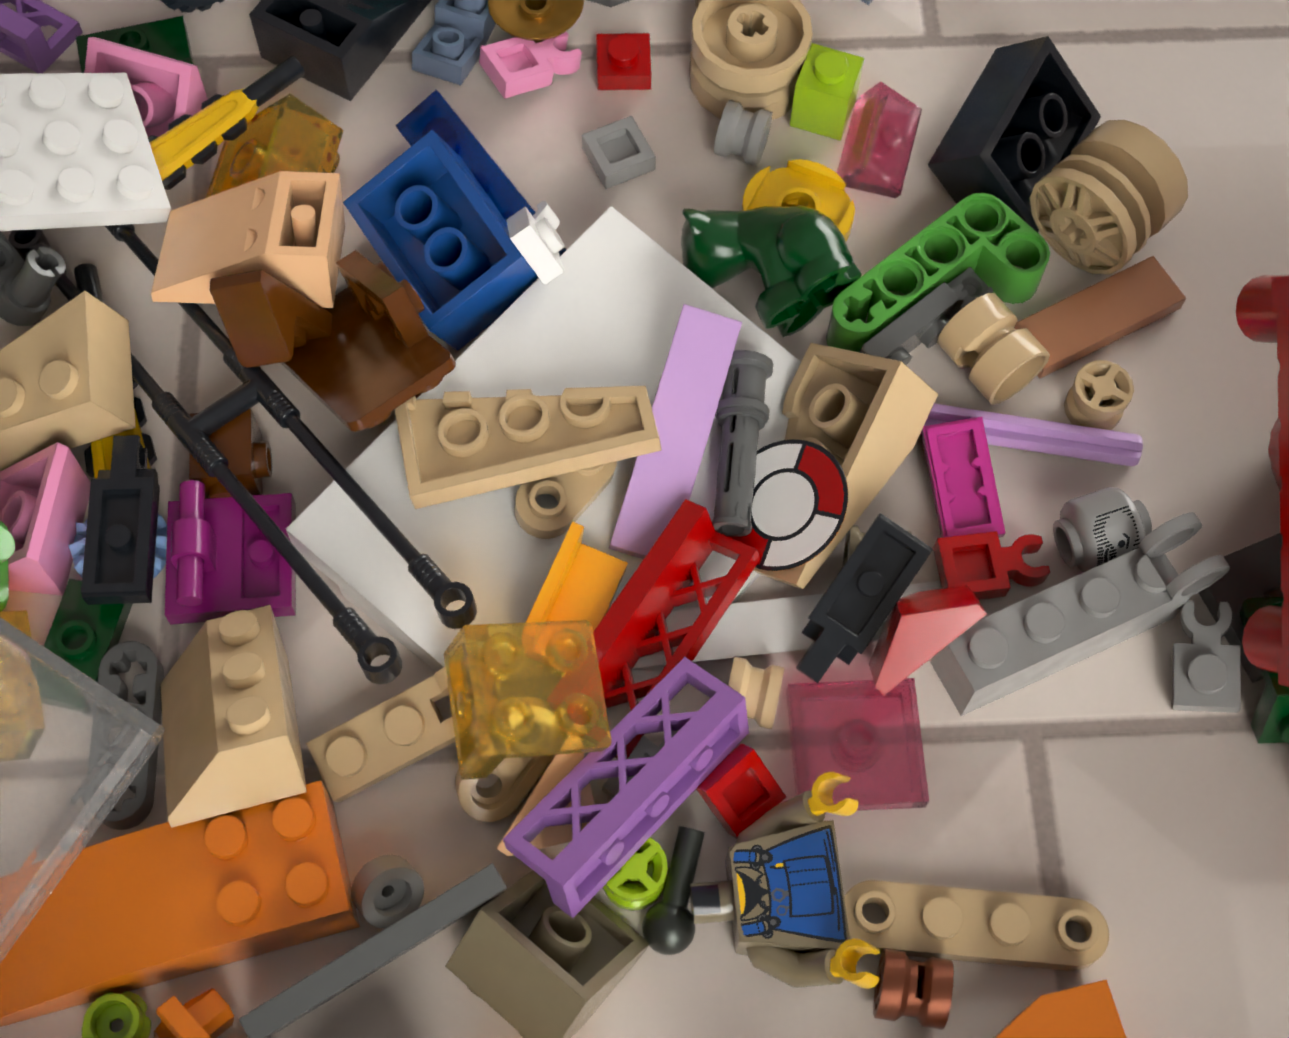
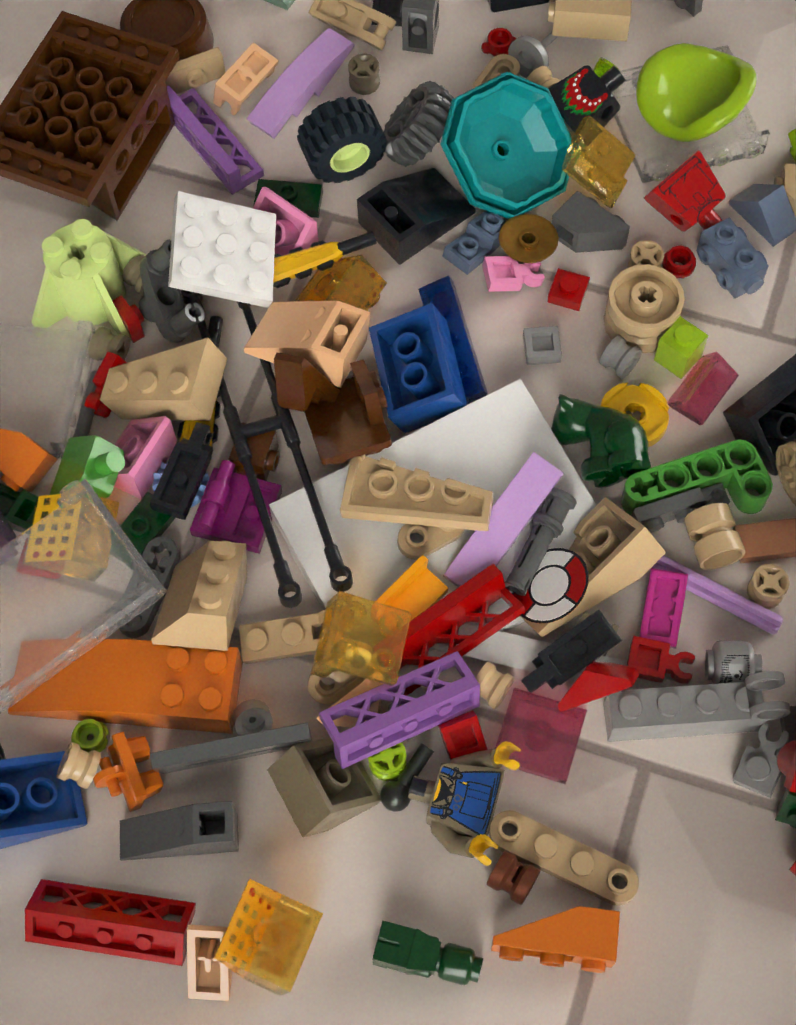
camera: 25 degrees right, 0 degrees up
white plate [506,201,565,285] -> none

